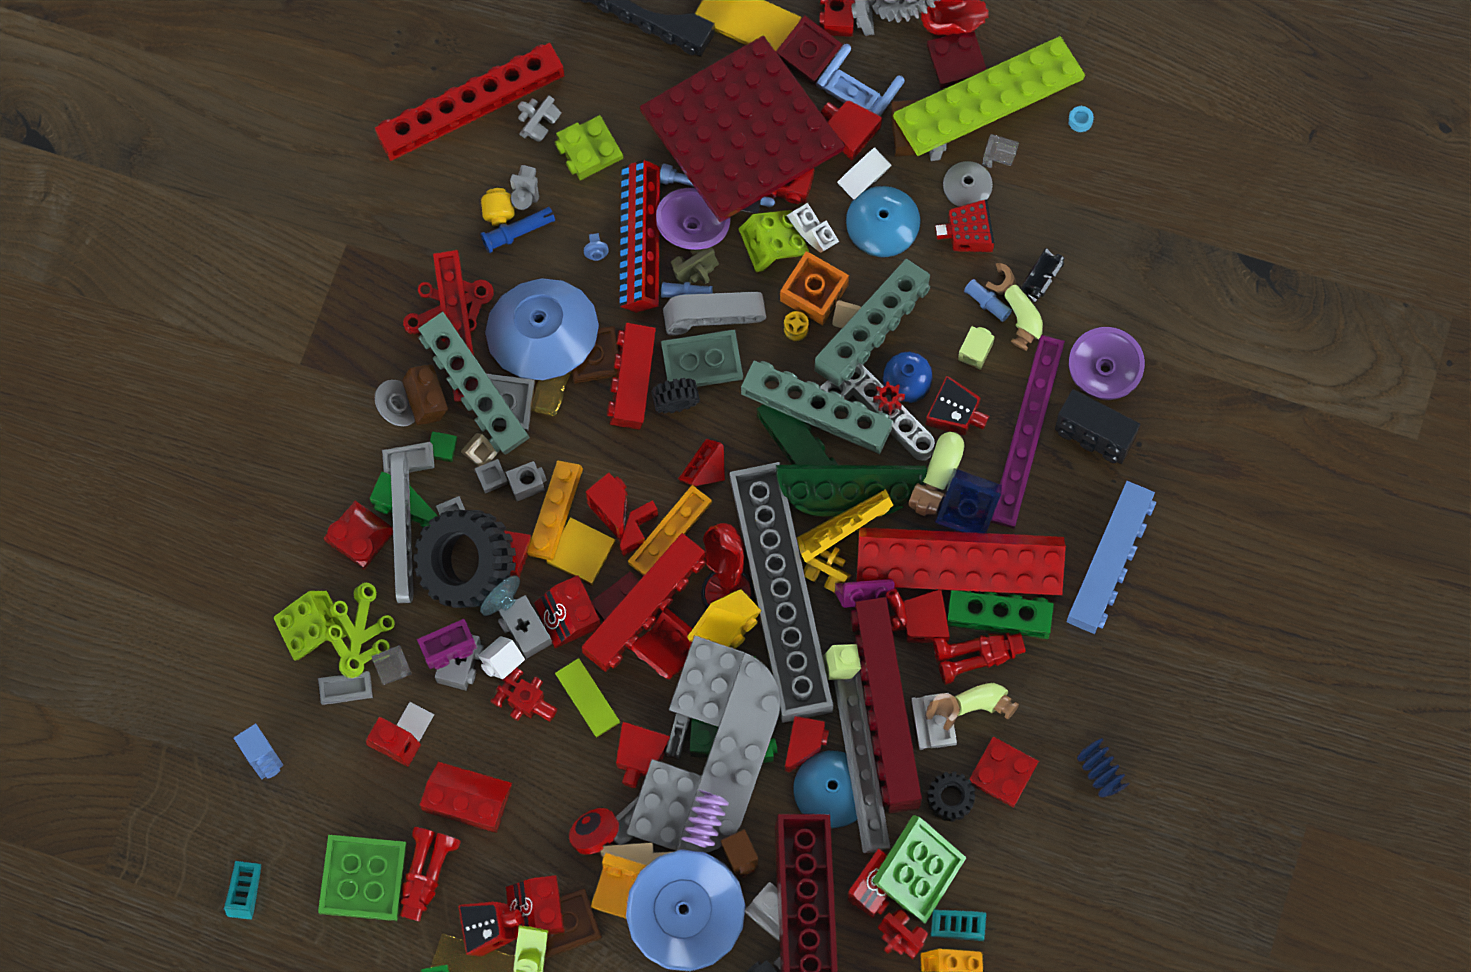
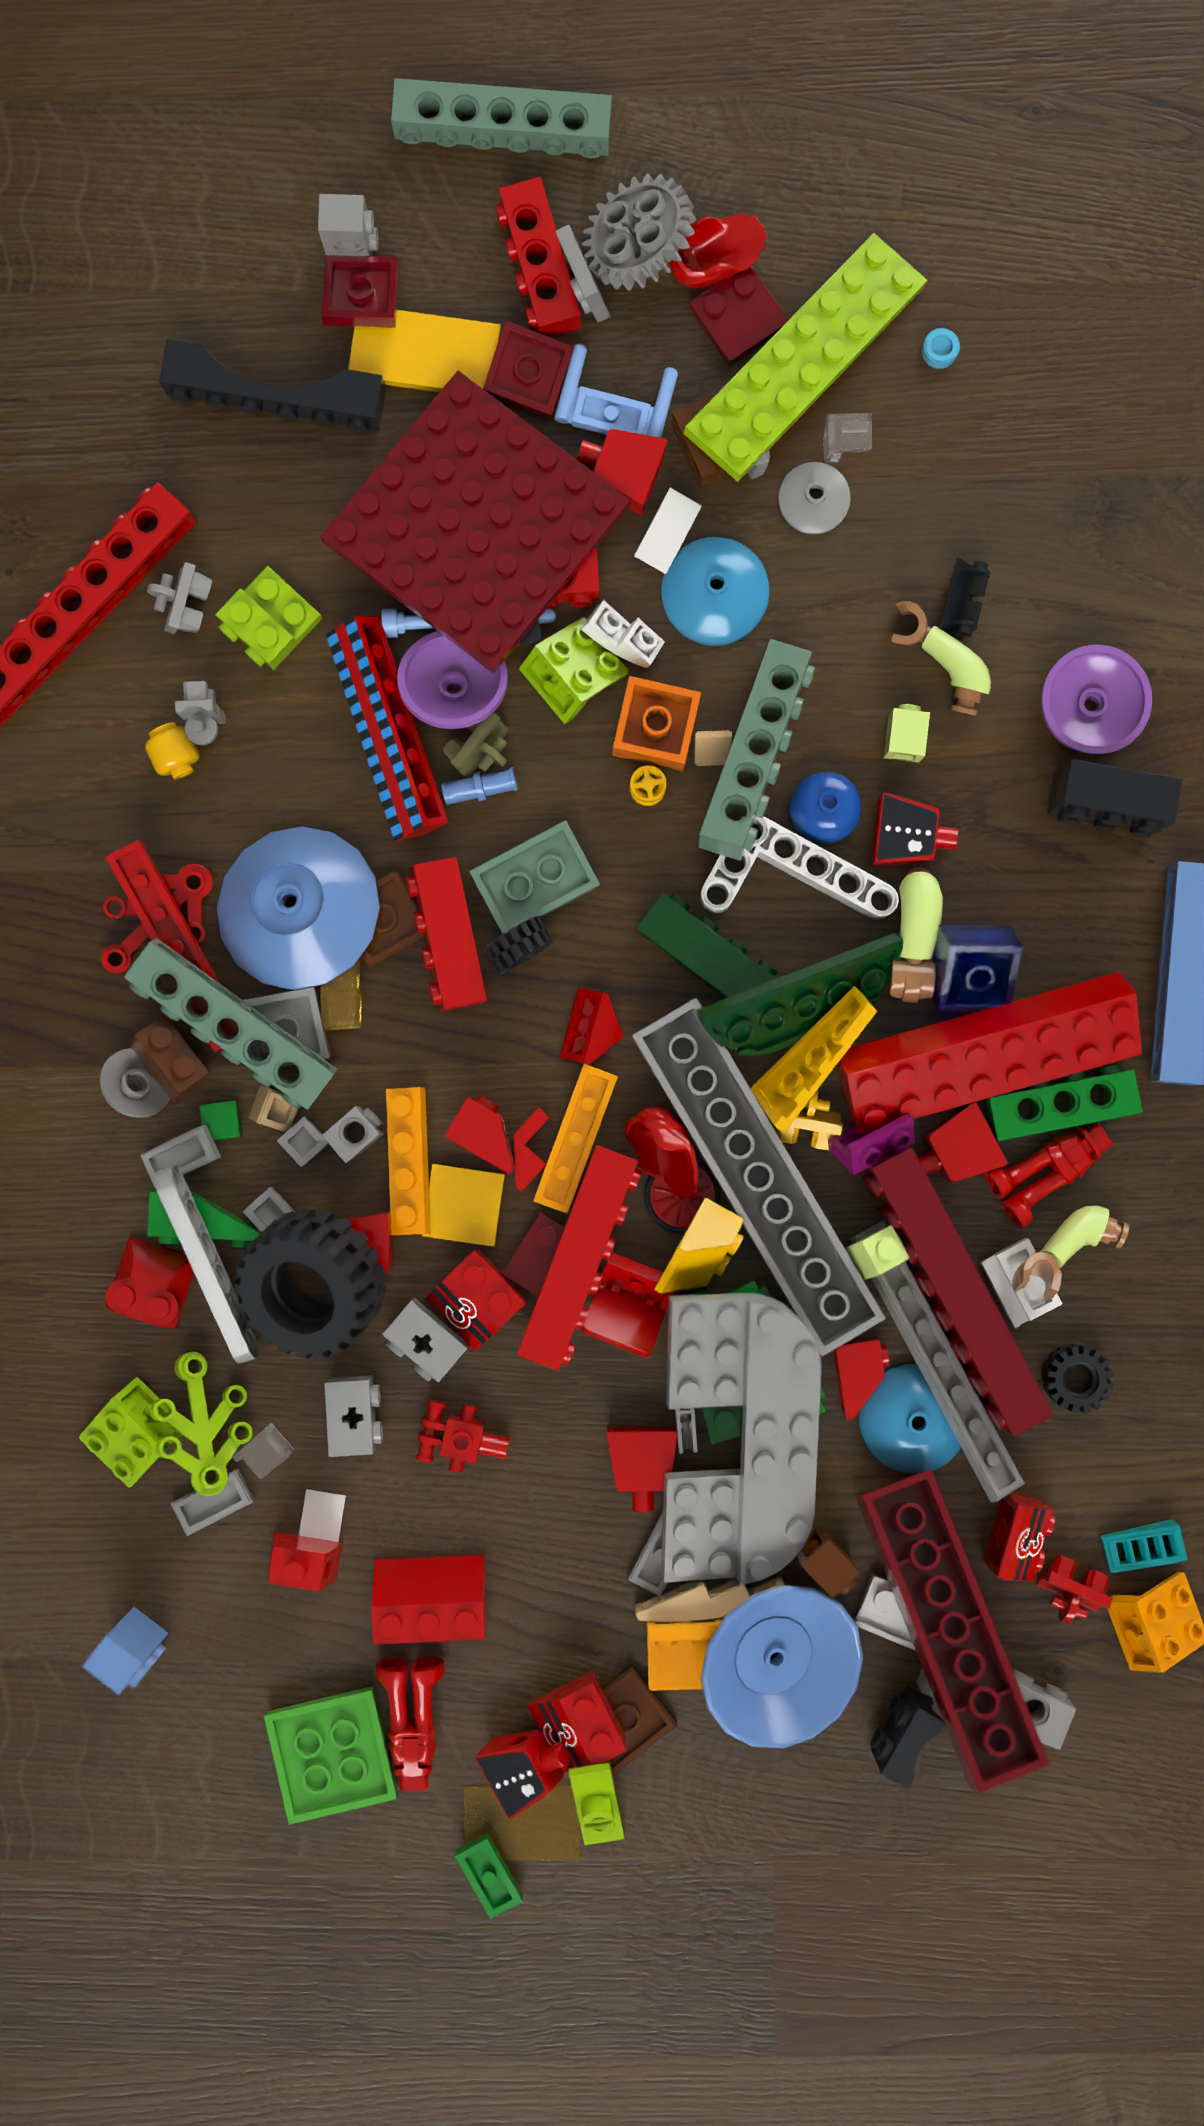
camera: 20 degrees left, 15 degrees up
teal slope [224,861,262,919] -> none
magenta bracket [417,619,477,669] -> none
white brick [478,636,525,679] -> none
blue pin [480,207,555,253] -> none
clear light blue dish [480,576,520,616] -> none
lime piece [555,658,620,738] -> none
red tile [569,808,619,855] -> none
medium blue plate [584,233,609,261] -> none
light grey beam [663,292,766,335] -> none
lavender piece [681,790,729,848] -> none
sand green brick [741,361,893,454] -> none
plate [872,815,966,923] -> none
red gear [873,381,905,415] -> none
red arm [886,589,907,629] -> none
red torso [935,199,994,252] -> none
medium blue pin [964,279,1012,322] -> none
red plate [969,736,1039,808] -> none
magenta tile [990,335,1065,529] -> none

